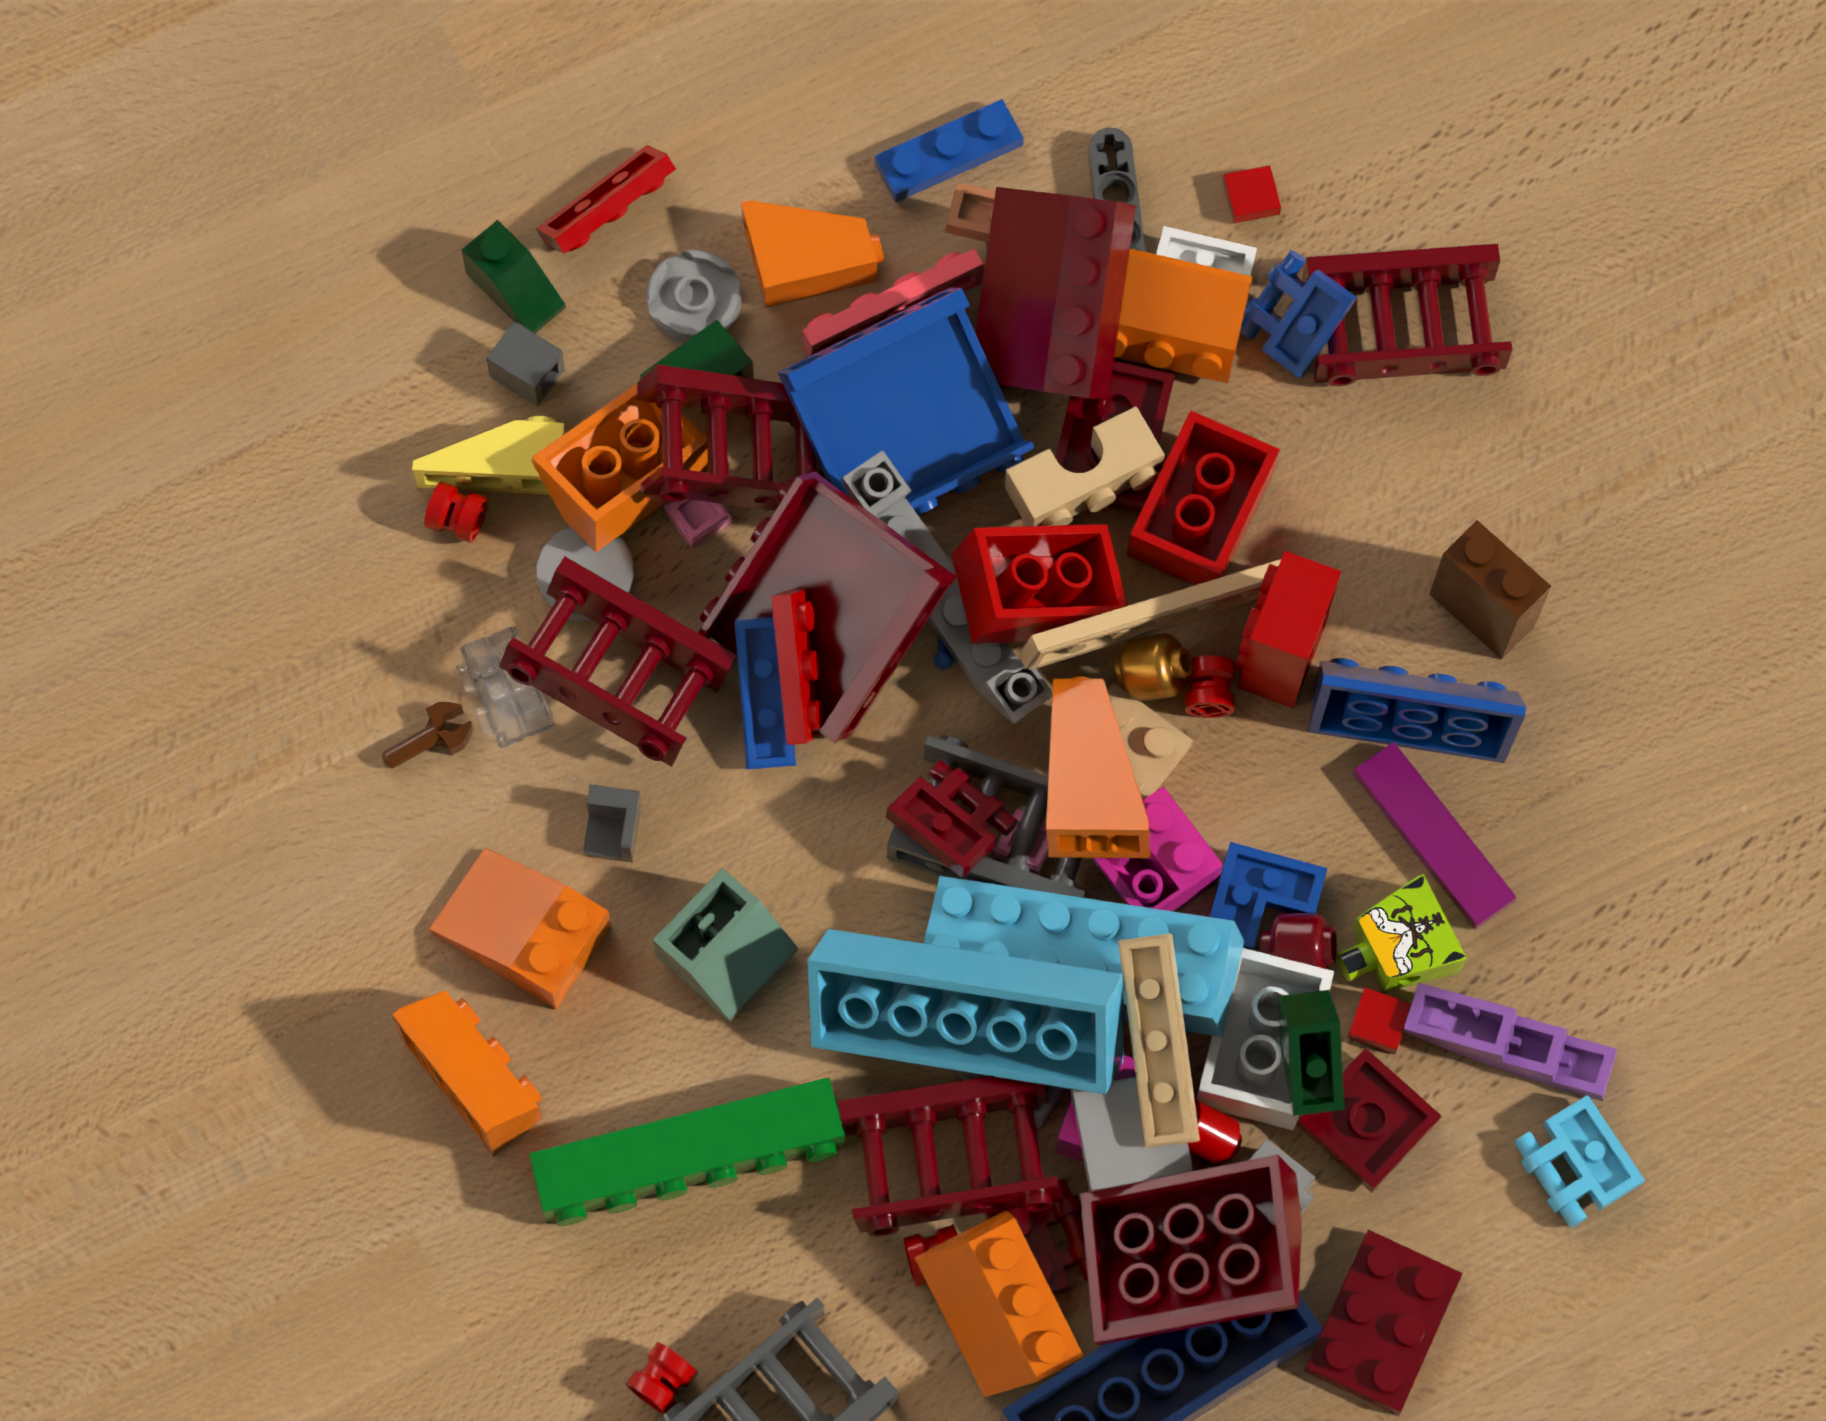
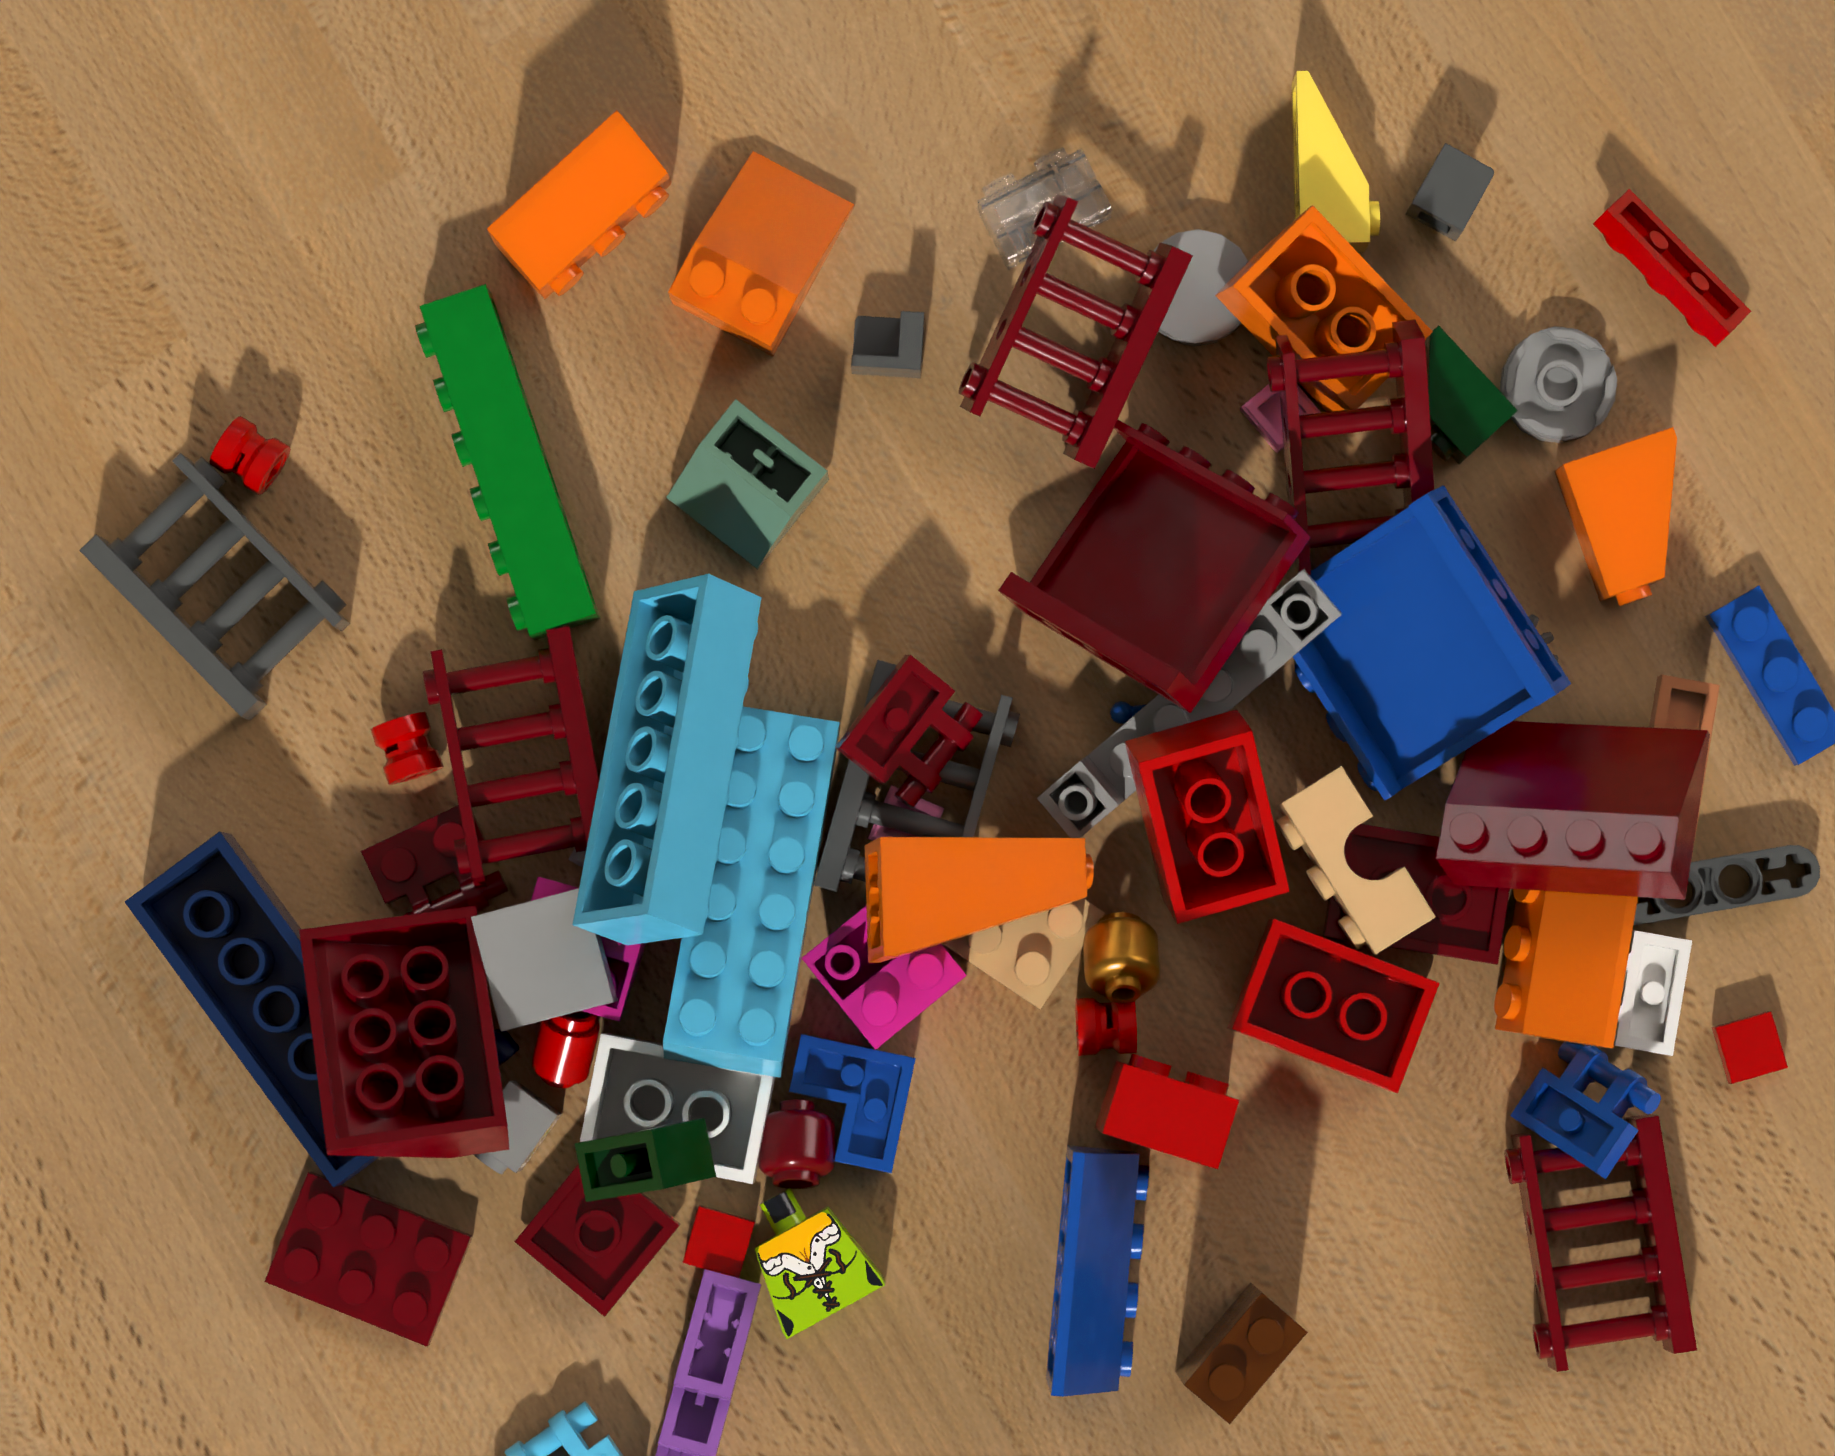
camera: 90 degrees right, 15 degrees up
reddish brown bar [382,702,473,769] -> none
red wheel [424,482,489,543] -> none
dark green slope [461,219,566,333] -> none
blue tile [735,617,796,770] -> none
red plate [771,589,825,745] -> none
coral plate [803,248,984,357] -> none
orange slope [914,1210,1084,1397] -> none
tan tile [1019,559,1281,670] -> none
tan tile [1118,934,1200,1148] -> none
magenta tile [1353,742,1517,930] -> none

